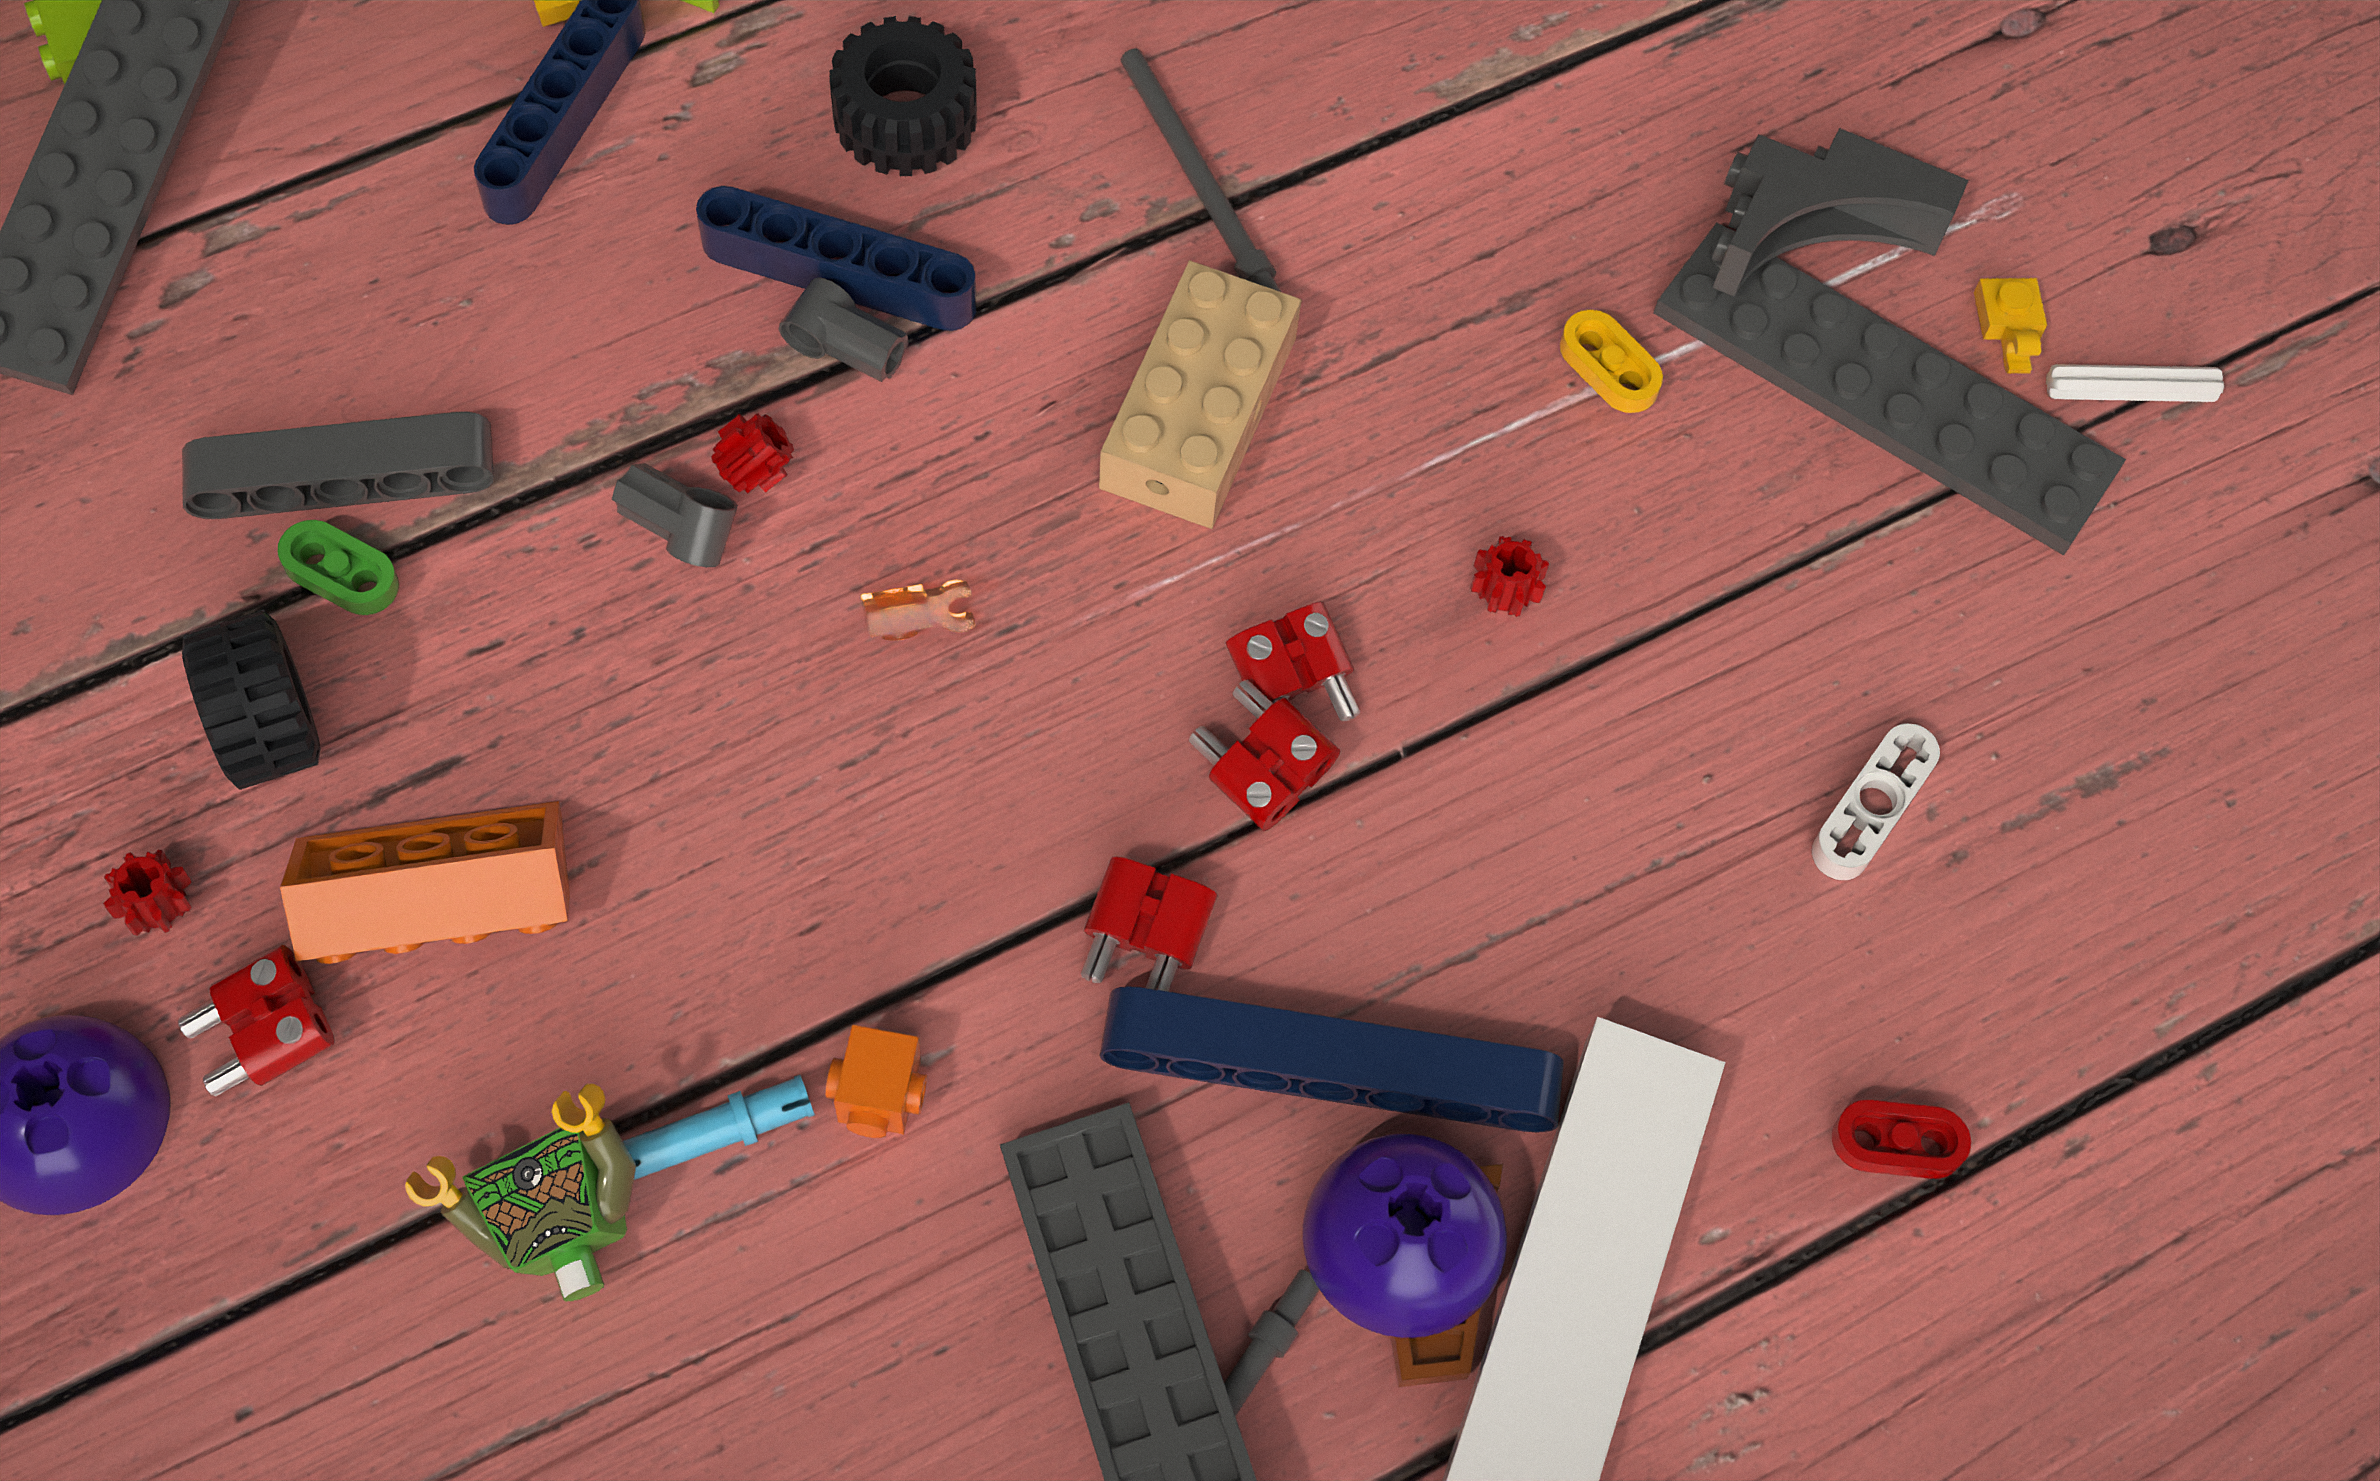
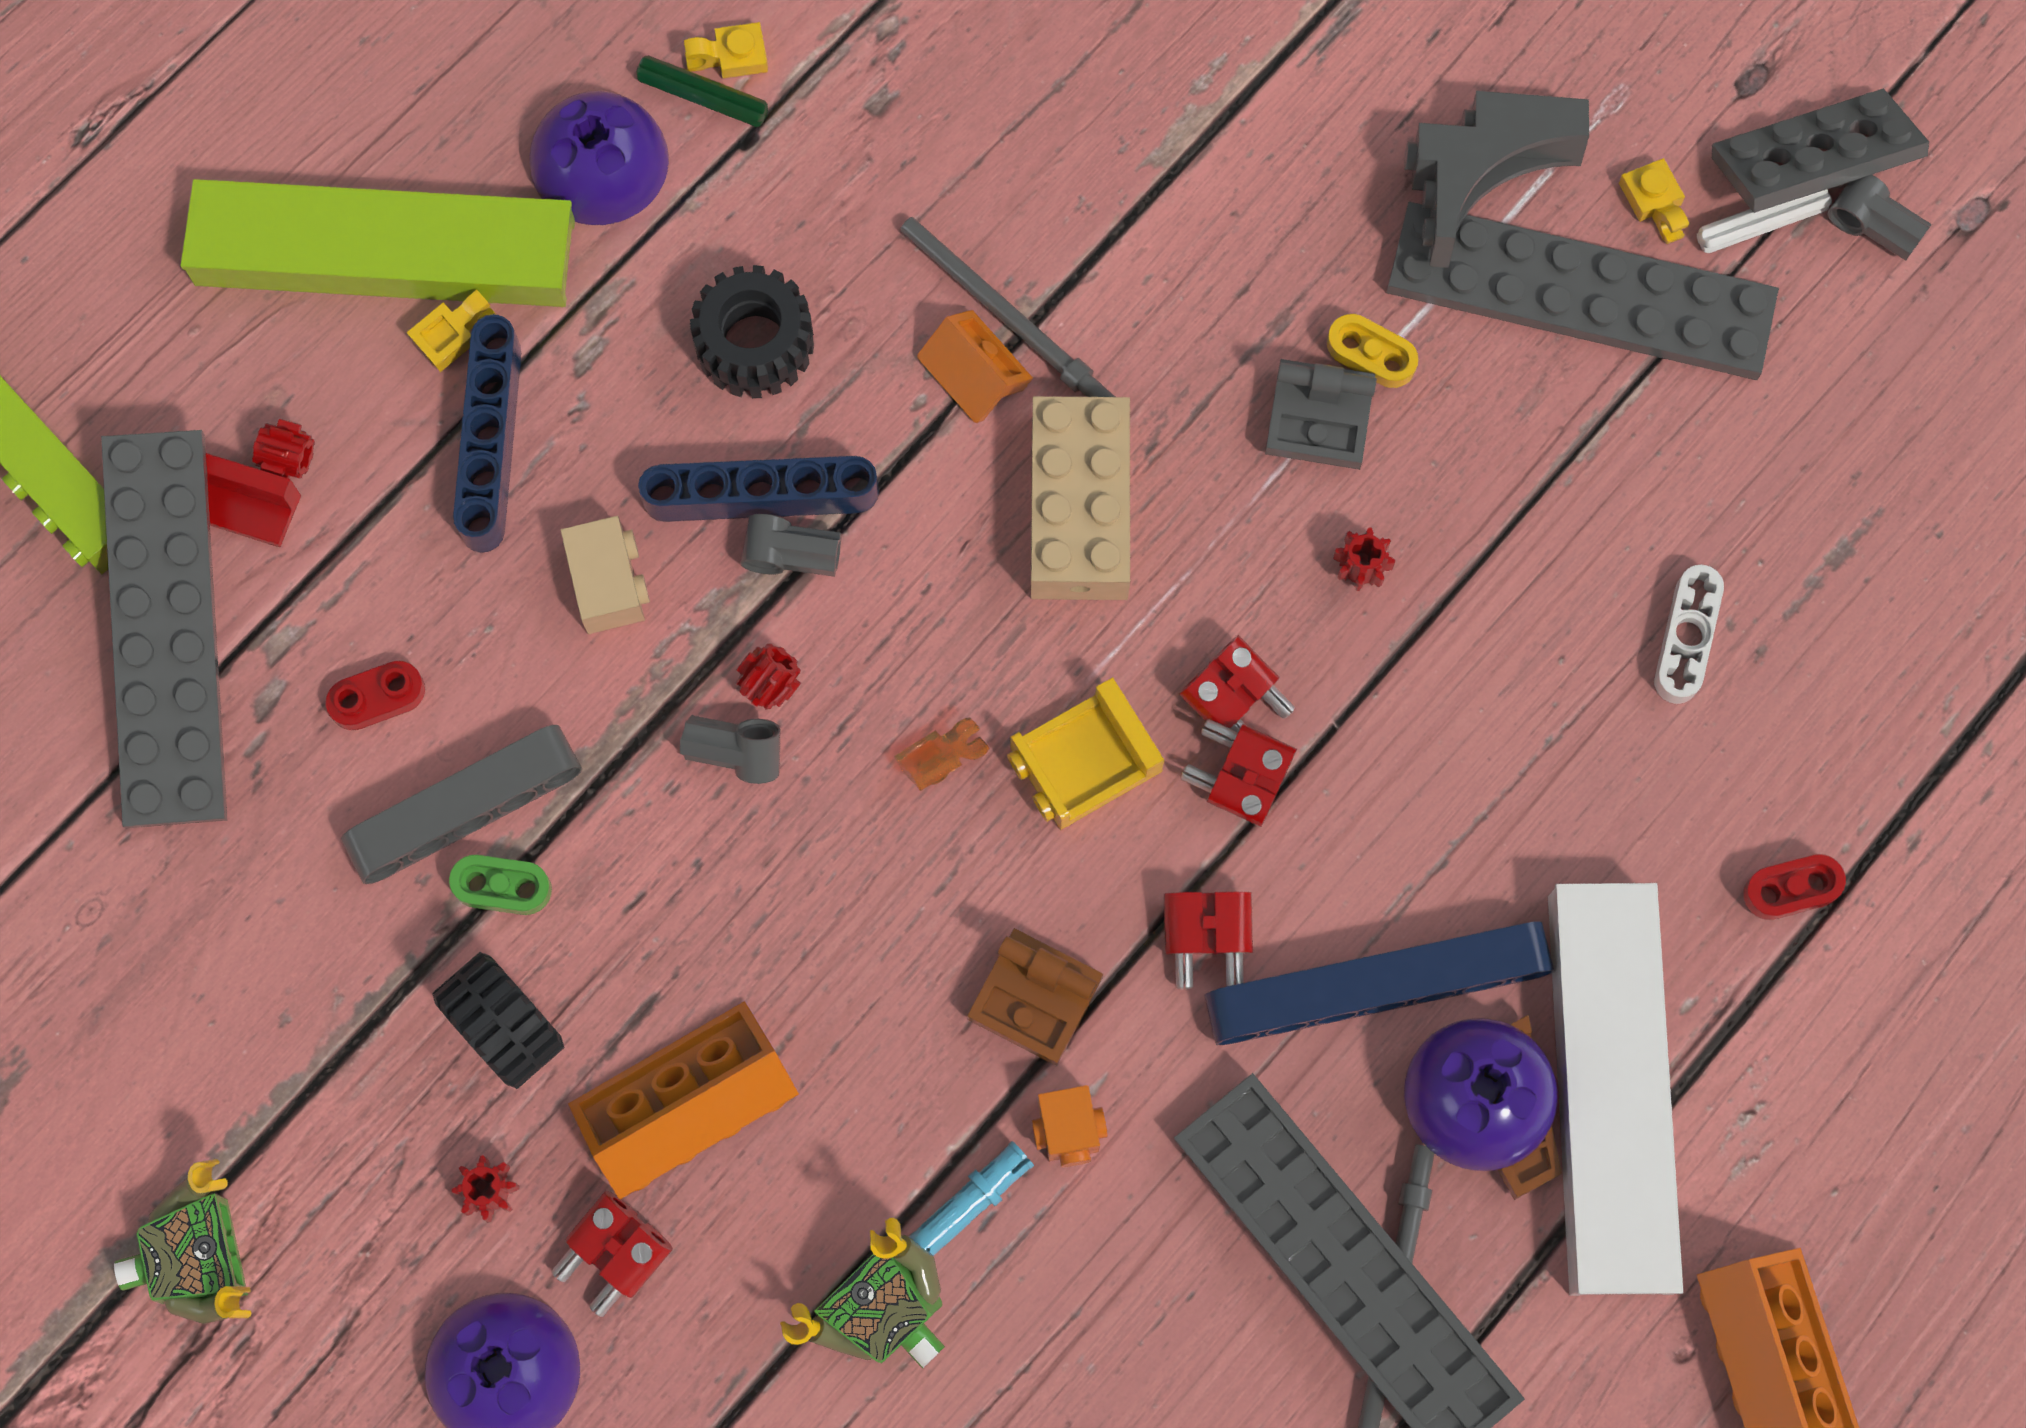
camera: 15 degrees left, 10 degrees up
none -> red panel [206,453,301,547]
none -> red gear [252,419,315,479]
none -> red plate [326,661,425,730]
none -> tan brick [560,516,650,634]
none -> orange panel [917,310,1033,423]
none -> dark orange plate [967,928,1104,1066]
none -> yellow panel [1007,677,1164,831]
none -> dark grey plate [1265,359,1377,470]
none -> dark grey plate [1712,88,1929,213]
none -> dark grey piece [1828,175,1932,261]

